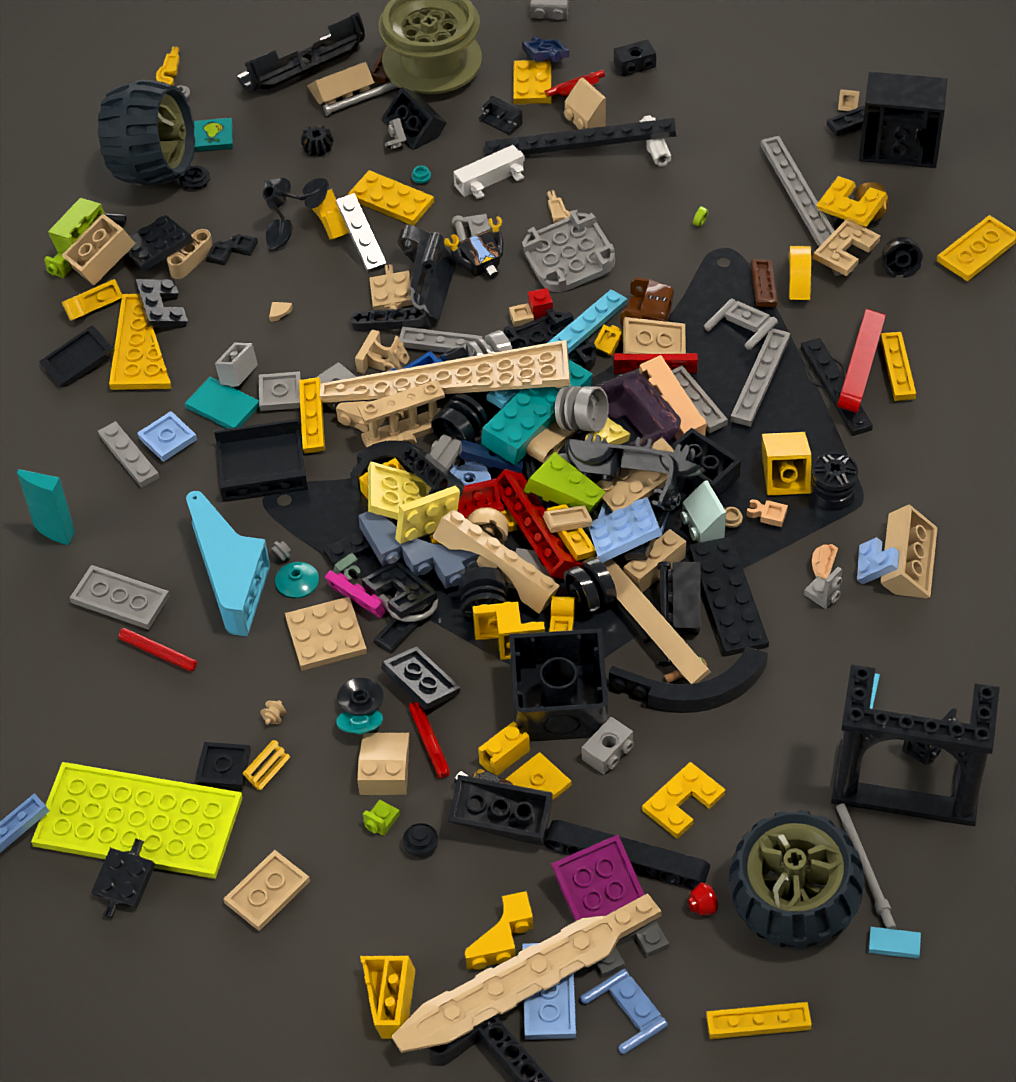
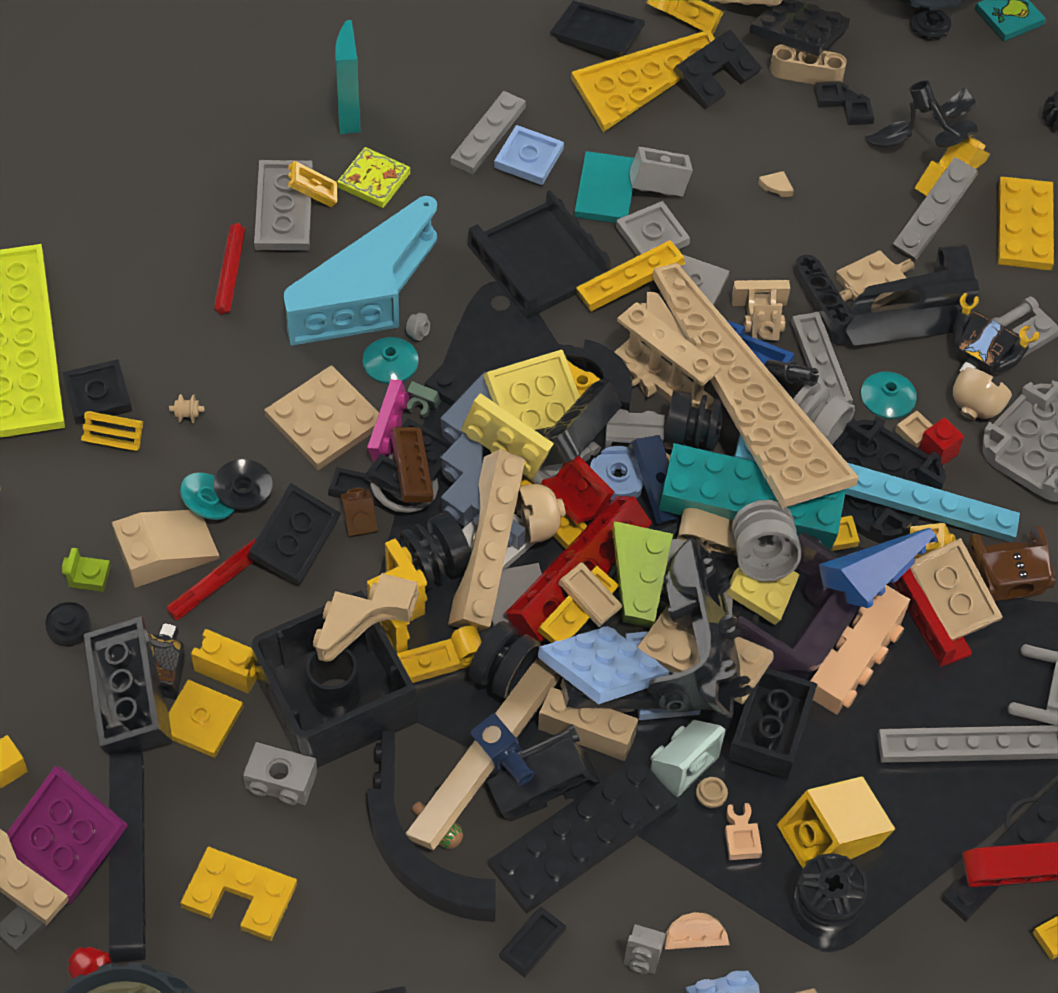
camera: 60 degrees right, 5 degrees up
light grey plate [671,366,728,433] -> none
none -> yellow tile [288,161,337,208]
none -> tan arch [313,573,419,662]
none -> neon yellow tile [337,147,410,208]
none -> reddish brown bracket [340,487,378,536]
none -> reddish brown plate [391,427,434,502]
none -> dark blue bracket [471,713,535,786]
none -> black tile [499,906,566,978]
none -> black axle [765,359,819,386]
none -> wedge [819,528,937,608]
none -> teal dish [861,372,917,419]
none -> tan cylinder [953,367,1012,420]

